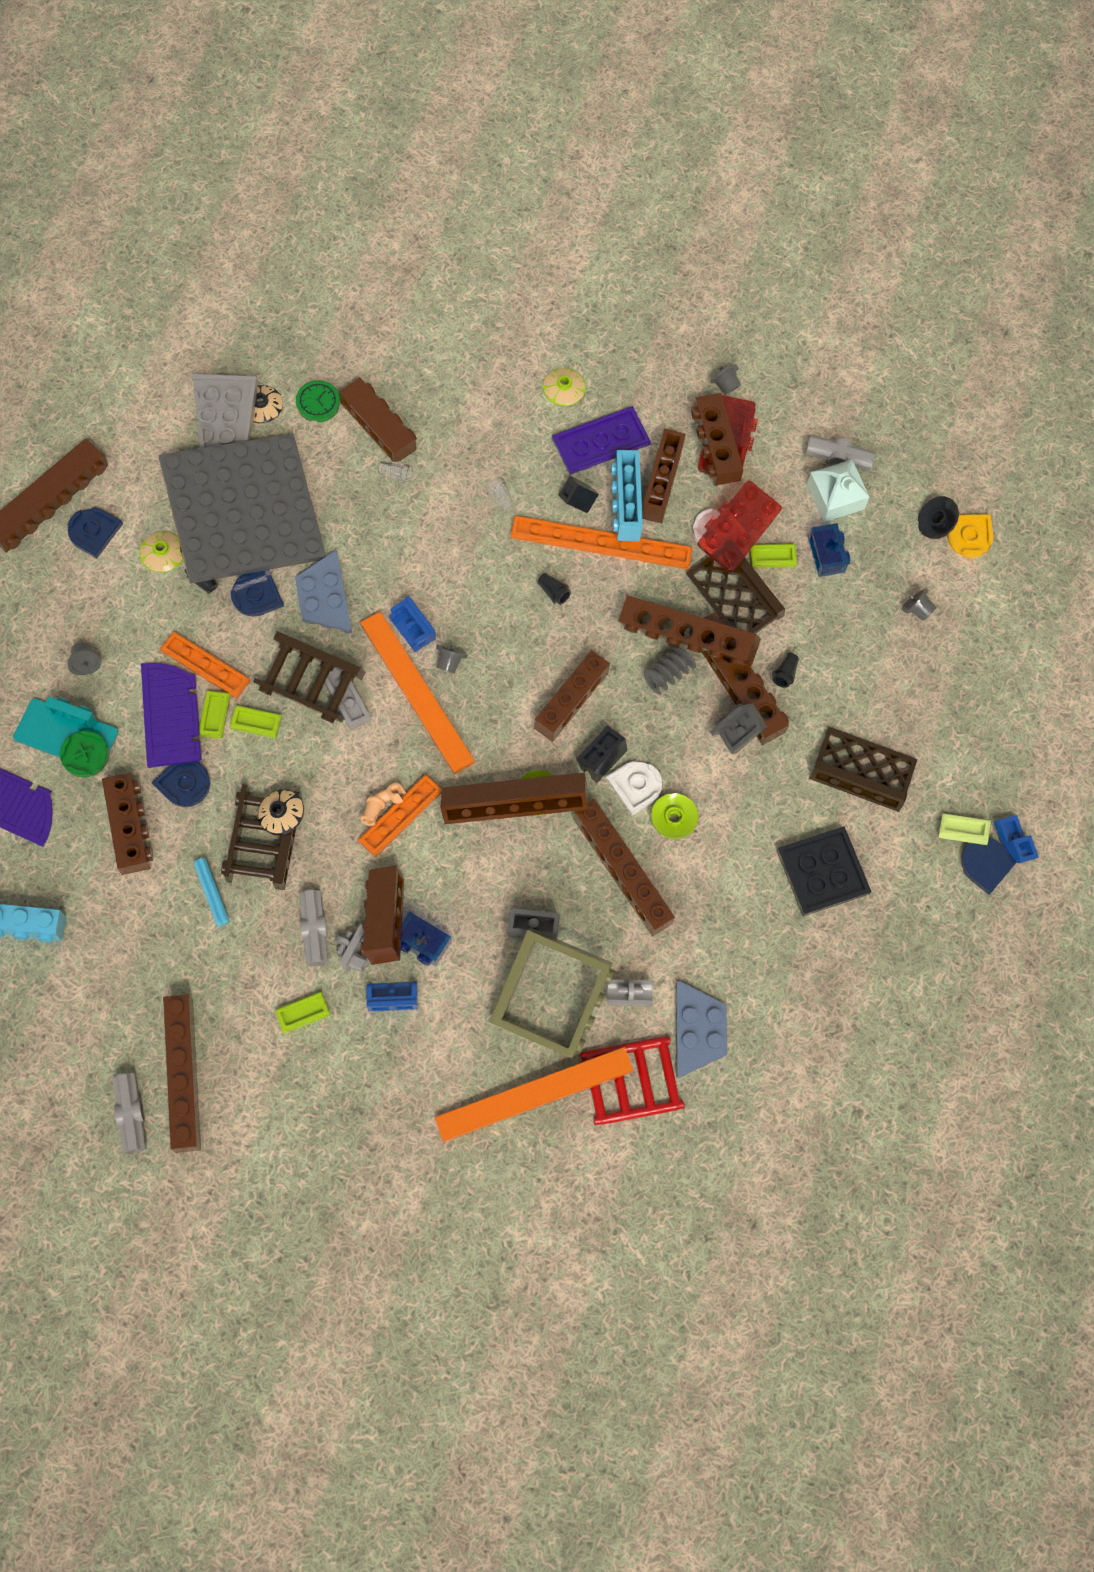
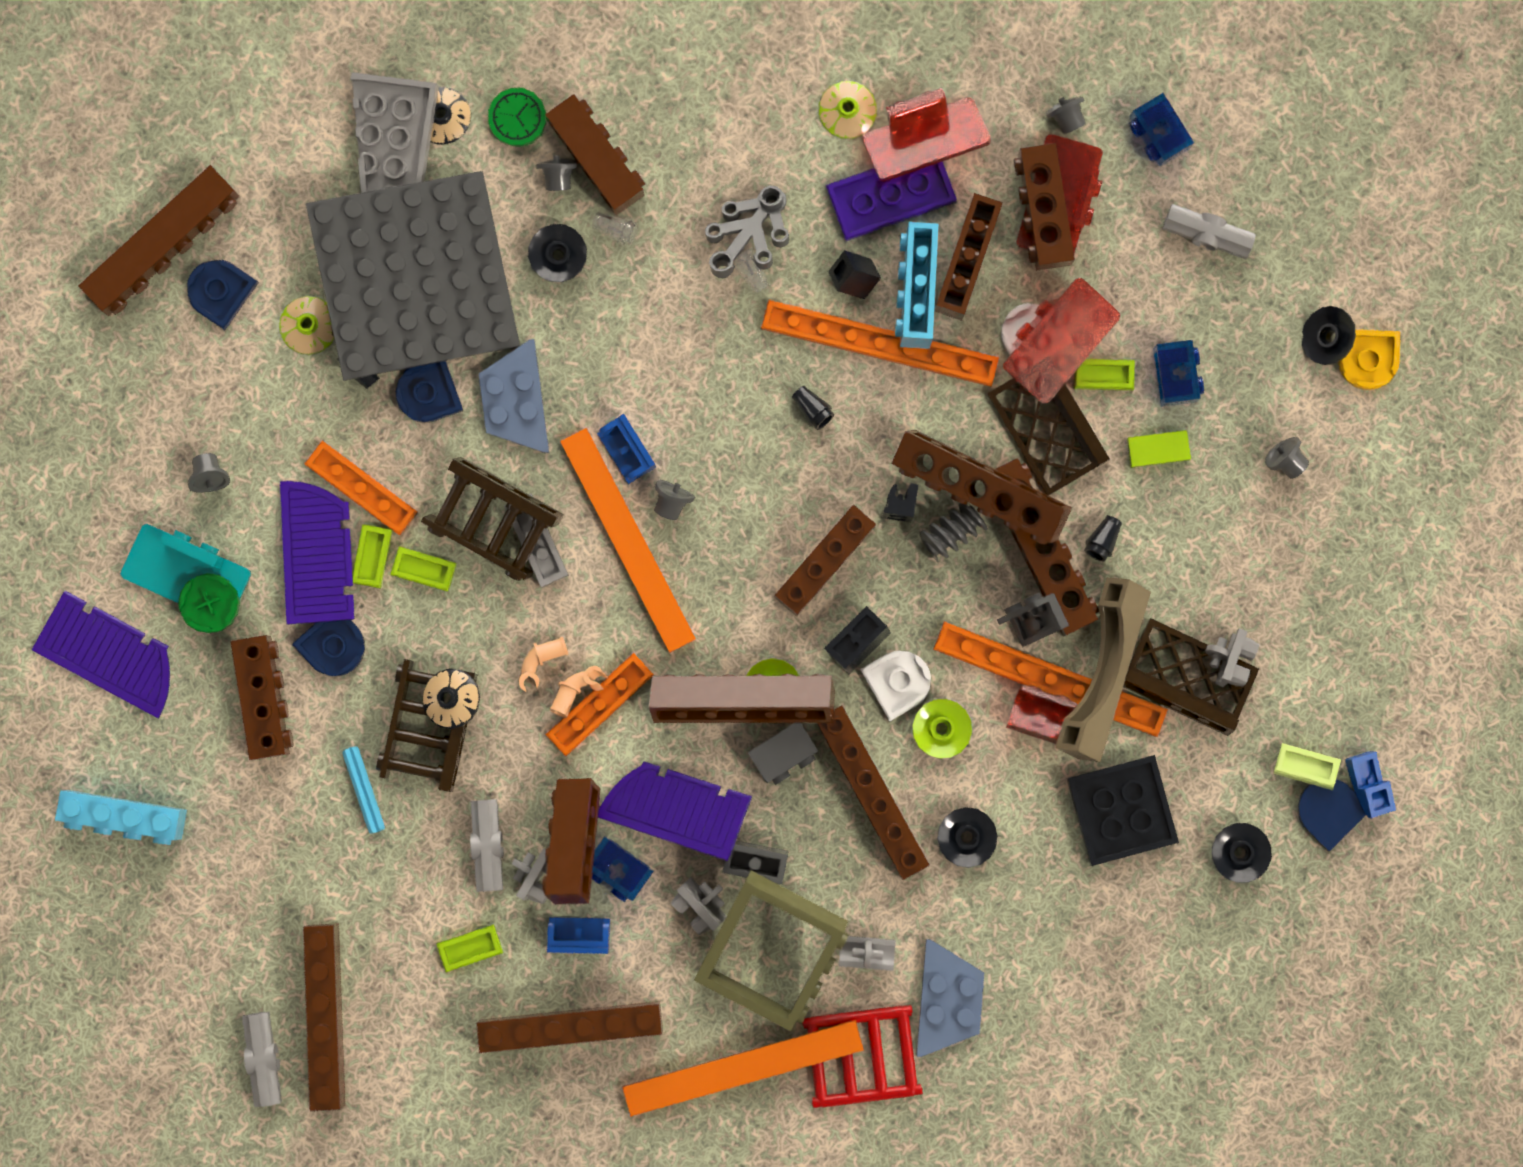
camera: 10 degrees right, 15 degrees up
light aqua piece [807,460,870,522] -> none
none -> reddish brown brick [477,1001,663,1053]
none -> light nougat piece [518,637,568,692]
none -> black dish [528,224,587,283]
none -> dark grey piece [536,155,578,191]
none -> dark purple piece [598,761,752,861]
none -> light grey hips [671,877,727,935]
none -> plant [705,186,789,278]
none -> dark grey brick [748,723,818,785]
none -> clear red bracket [862,88,991,182]
none -> black hinge [881,483,919,523]
none -> orange tile [933,621,1168,737]
none -> black dish [937,807,998,868]
none -> clear red bracket [1006,685,1078,744]
none -> dark tan arch [1055,577,1151,763]
none -> lime tile [1127,430,1191,468]
none -> clear blue brick [1129,93,1194,167]
none -> light grey hips [1205,628,1260,687]
none -> black dish [1212,823,1272,883]

